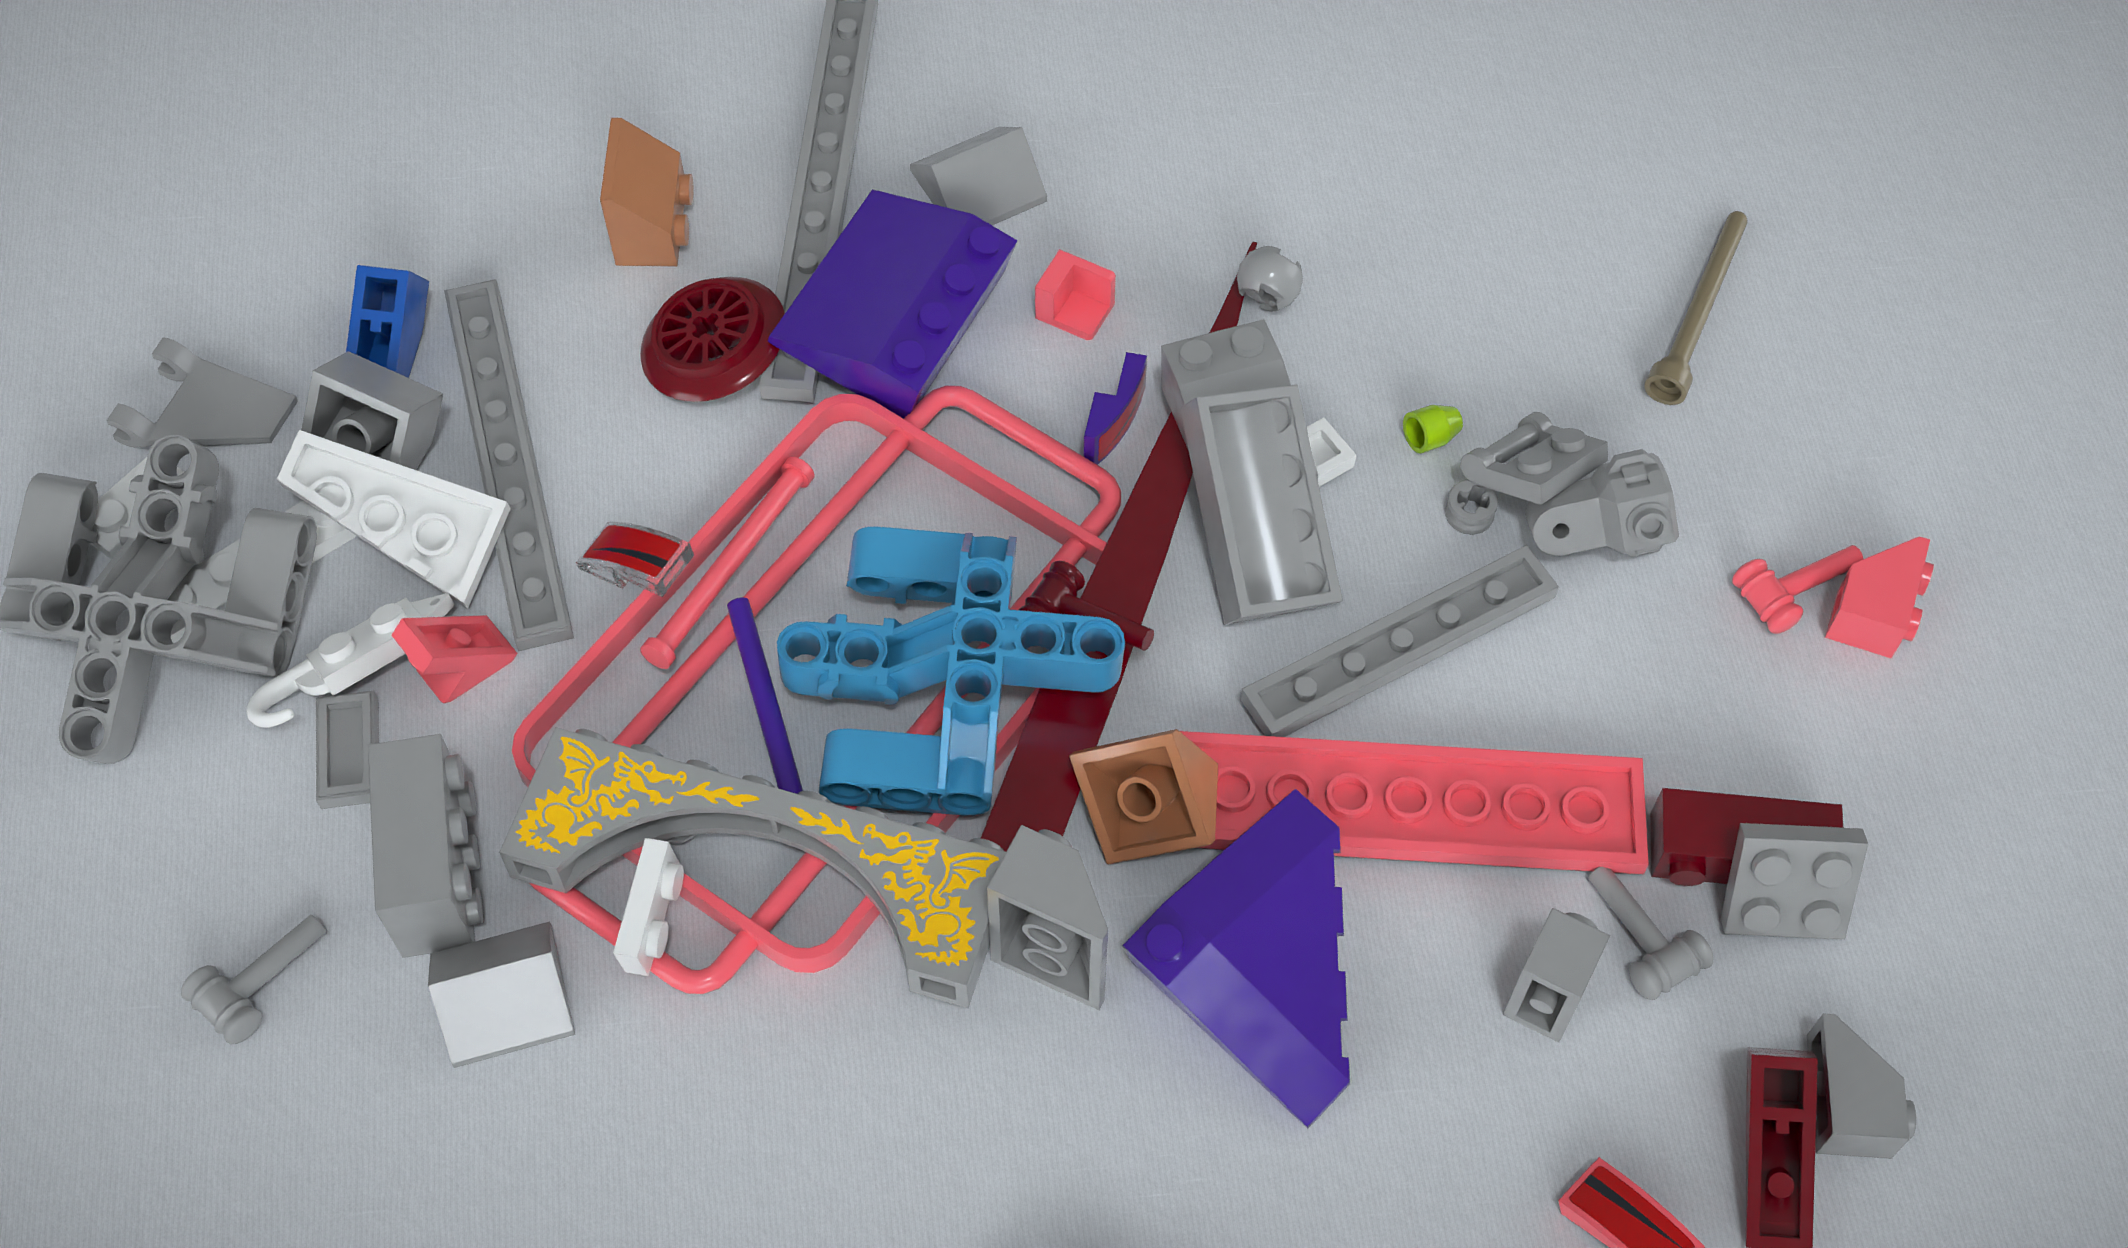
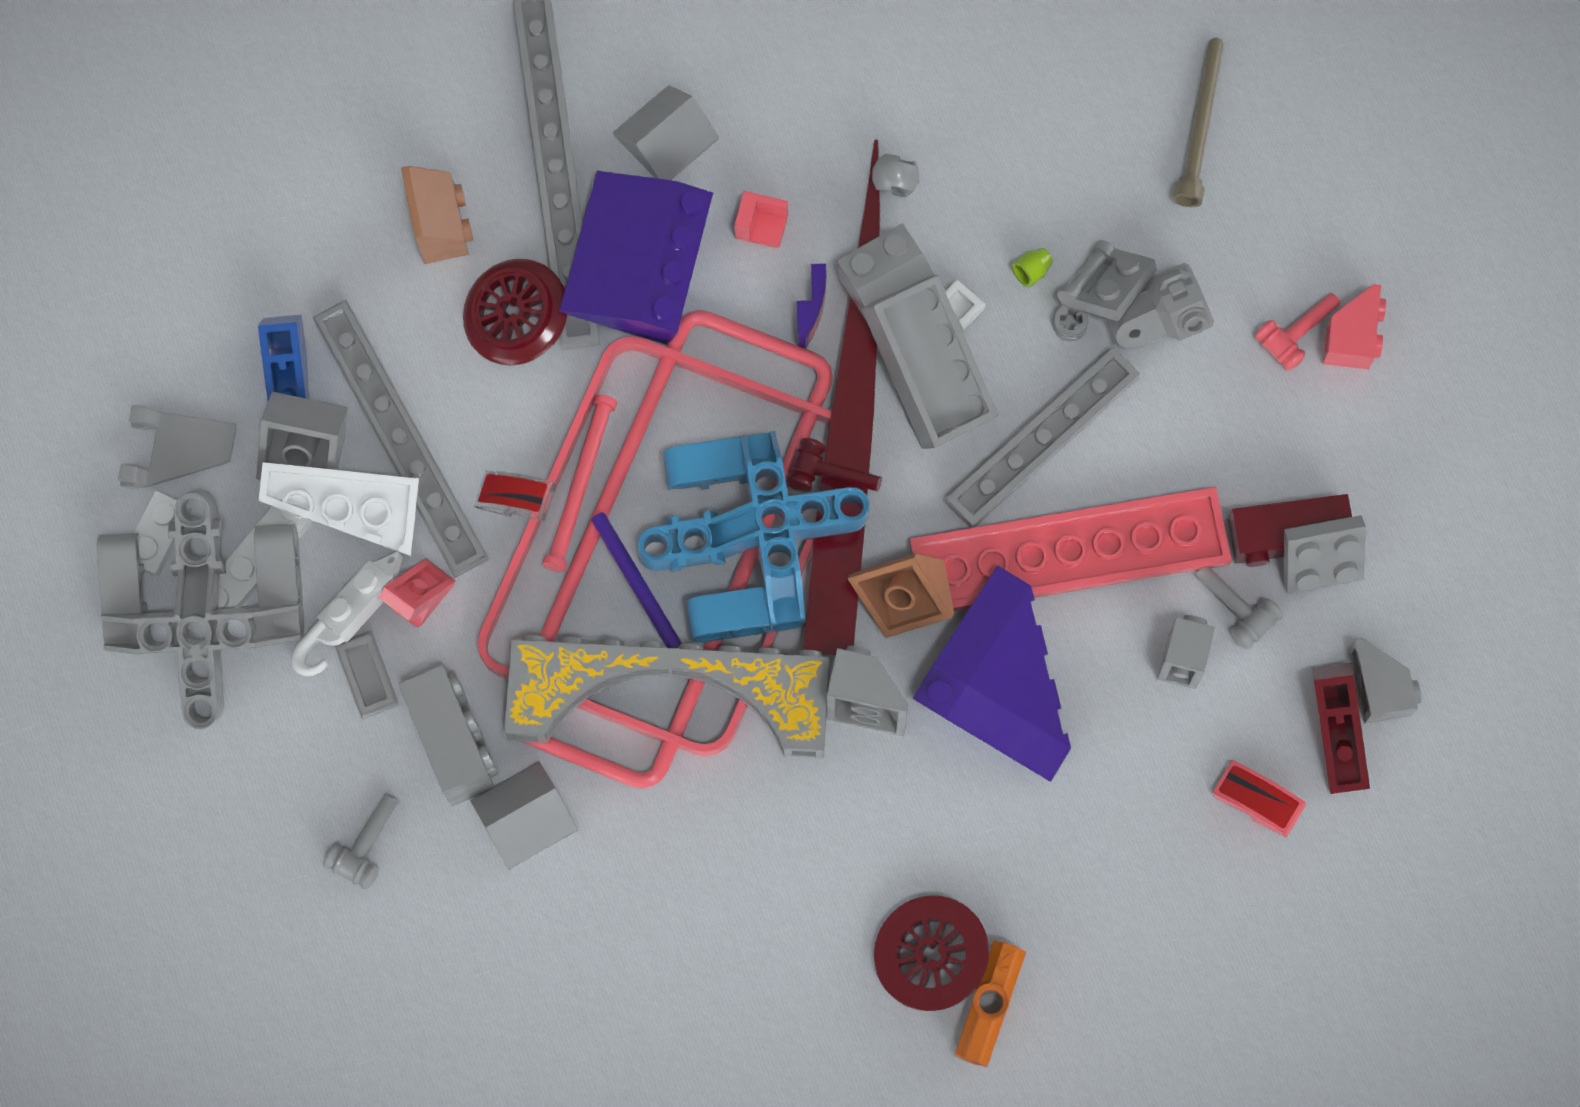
camera: 10 degrees left, 15 degrees up
white plate [613,838,684,976] -> none

